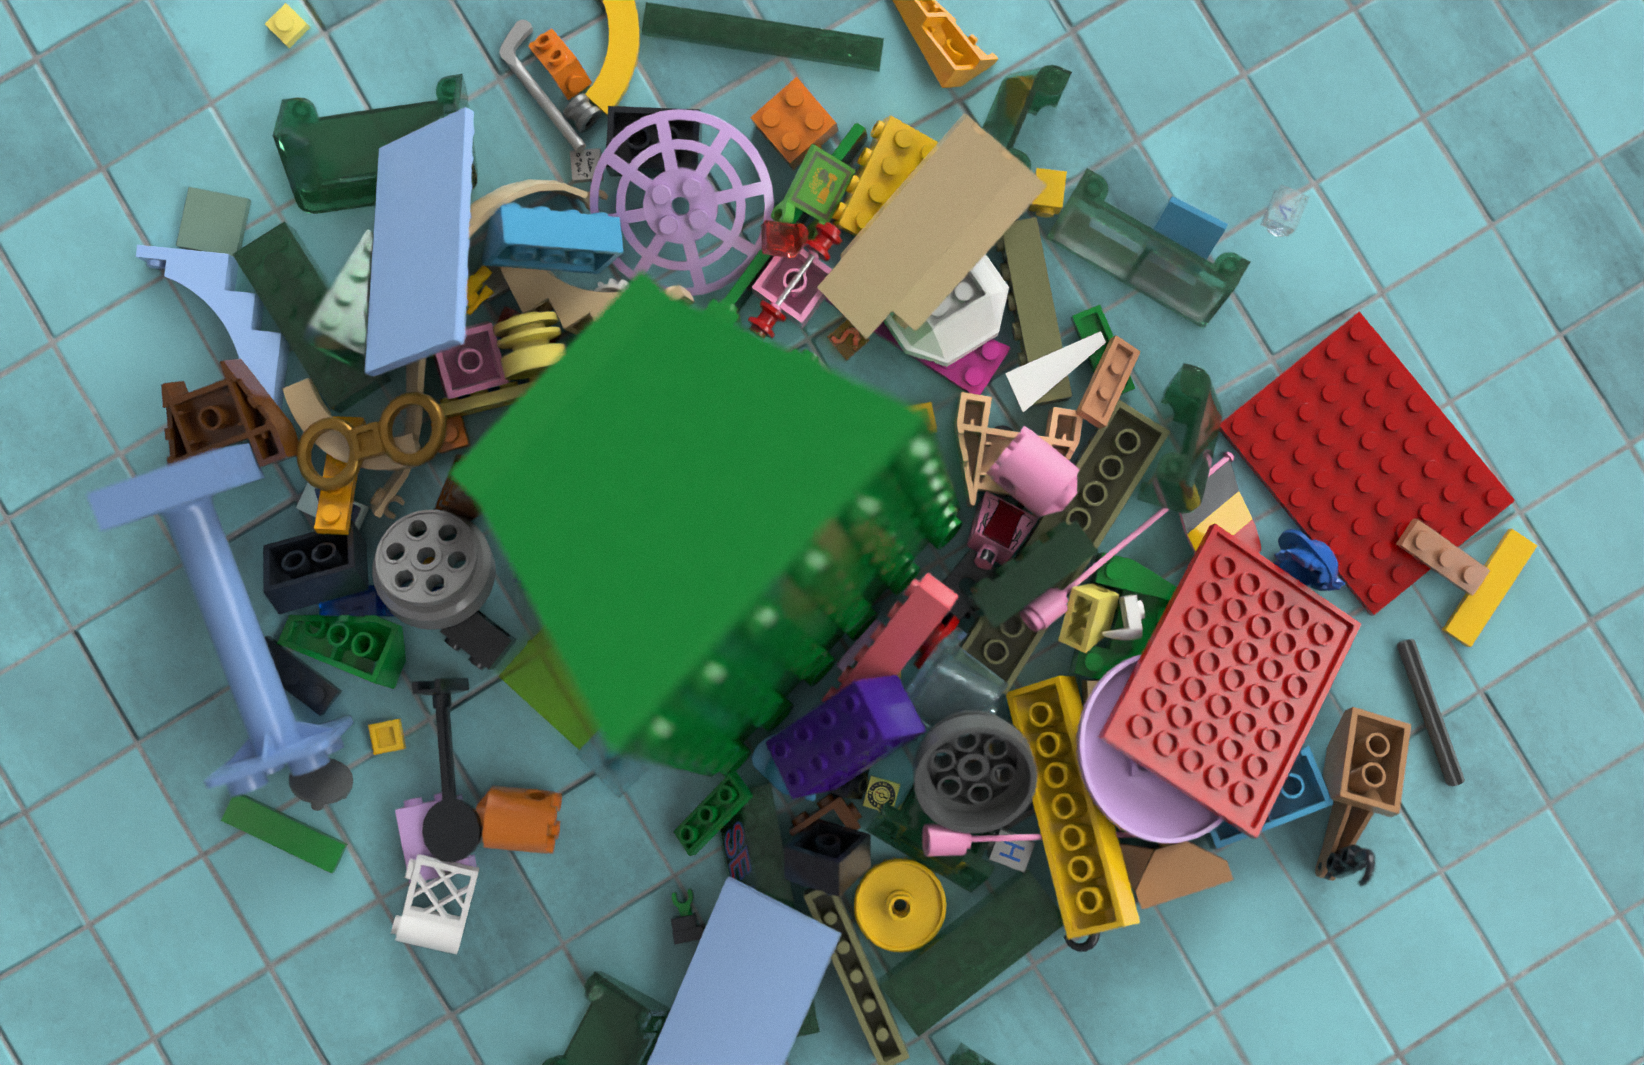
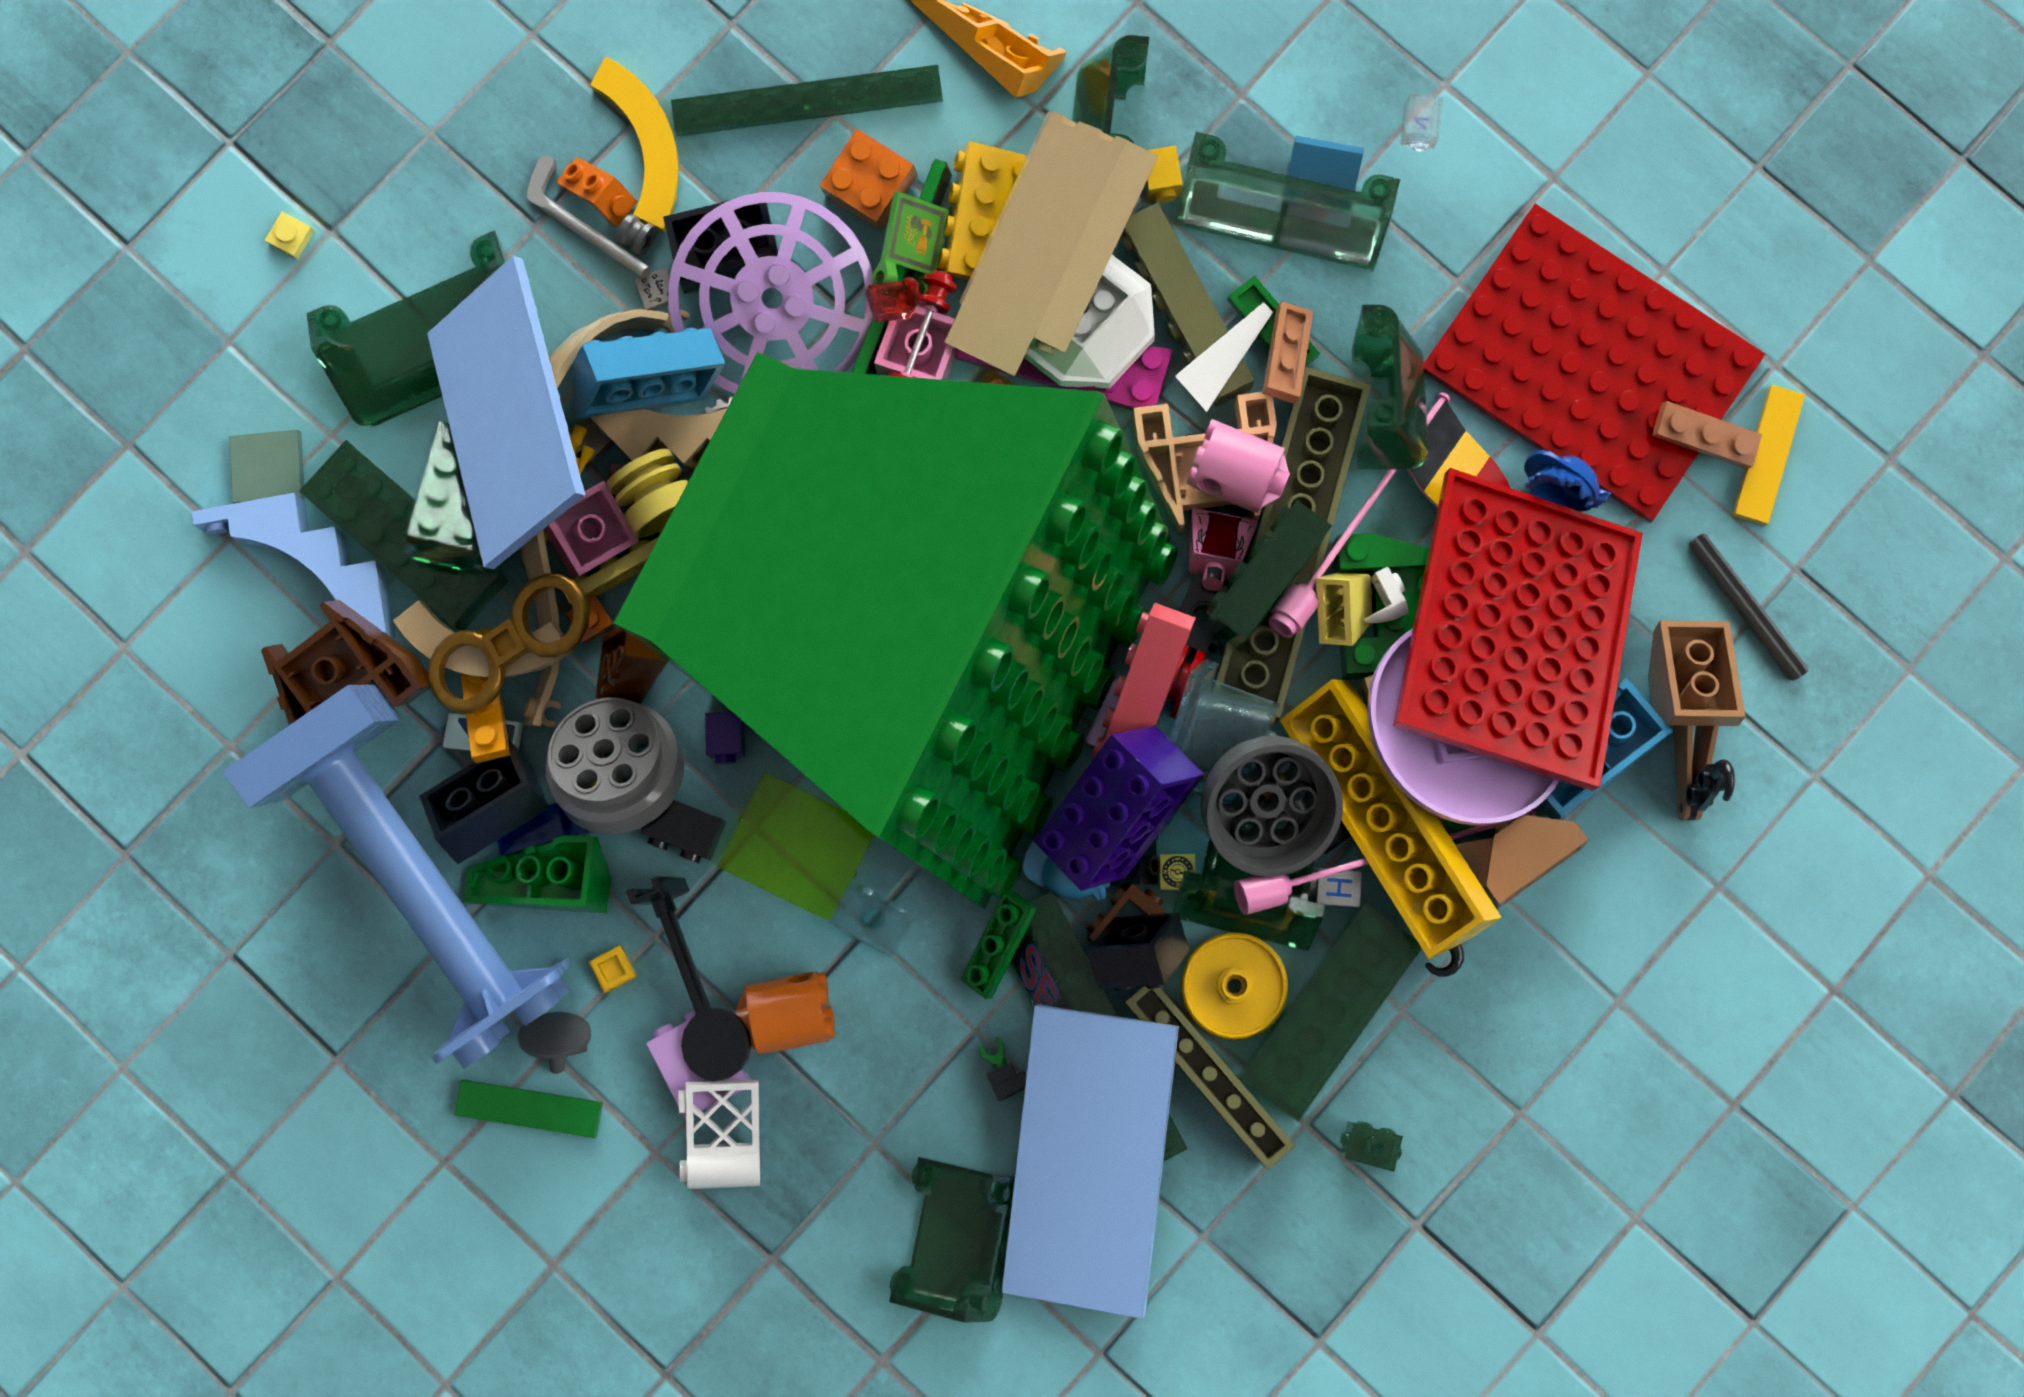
camera: 10 degrees left, 5 degrees down
black plate [264,636,342,716] -> none

